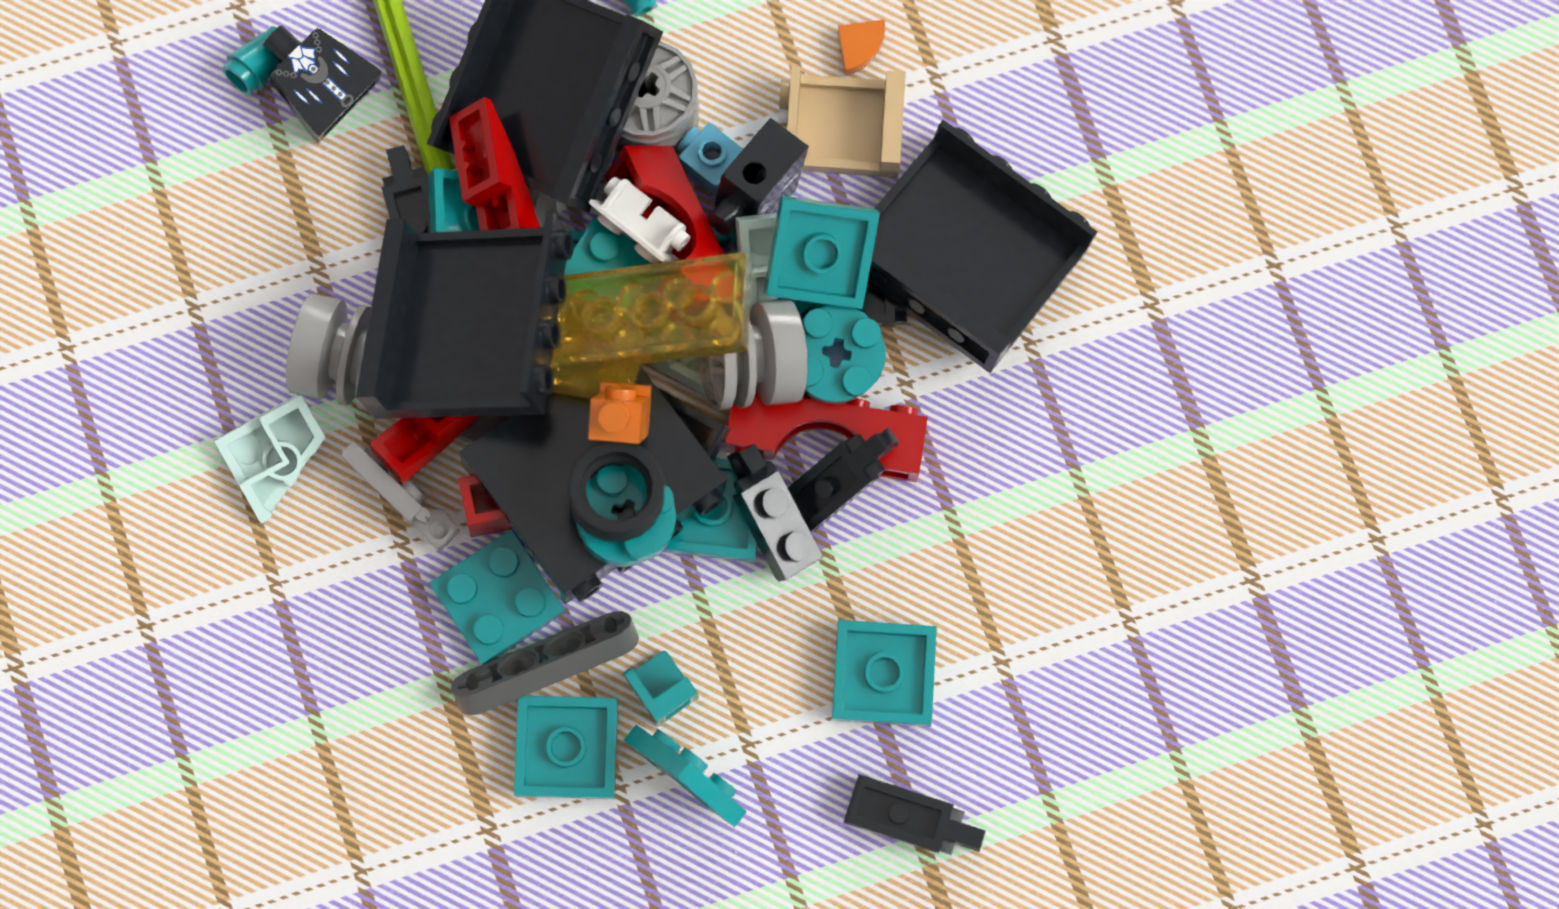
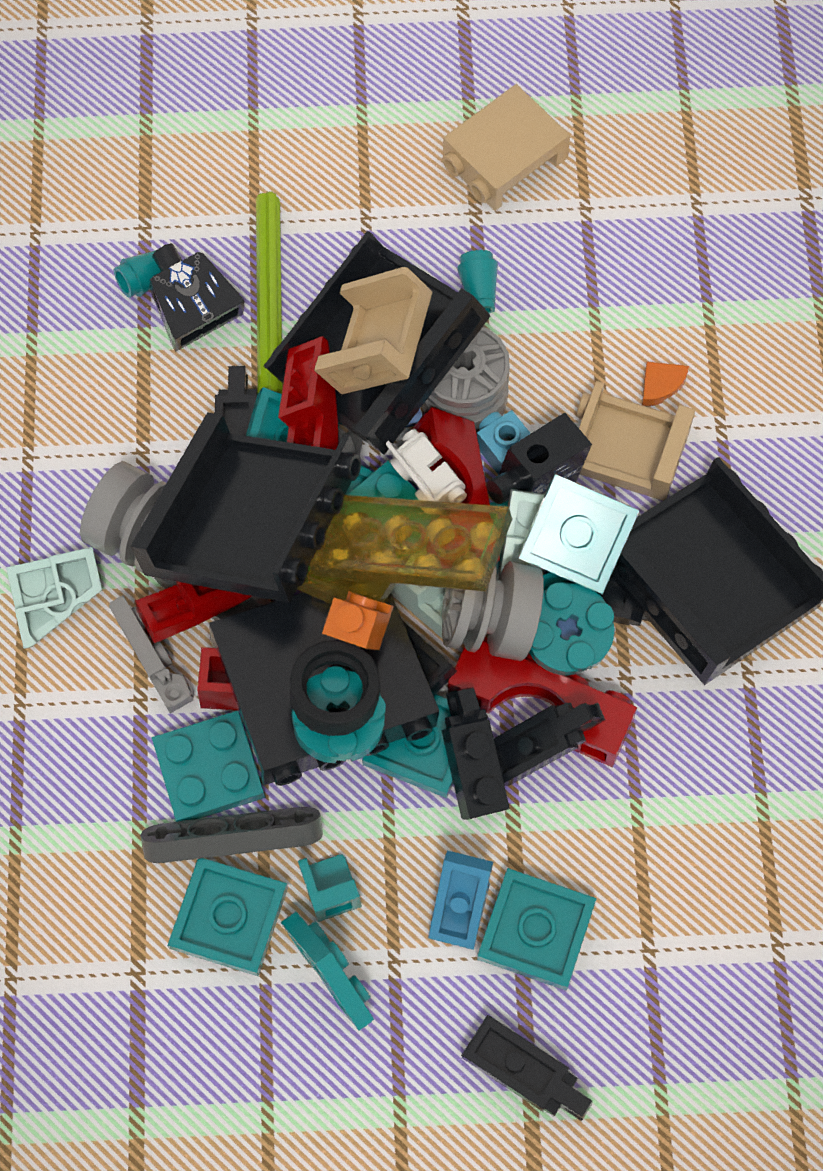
camera: 20 degrees right, 10 degrees down
none -> tan panel [314,267,432,394]
none -> dark azure slope [428,850,493,950]

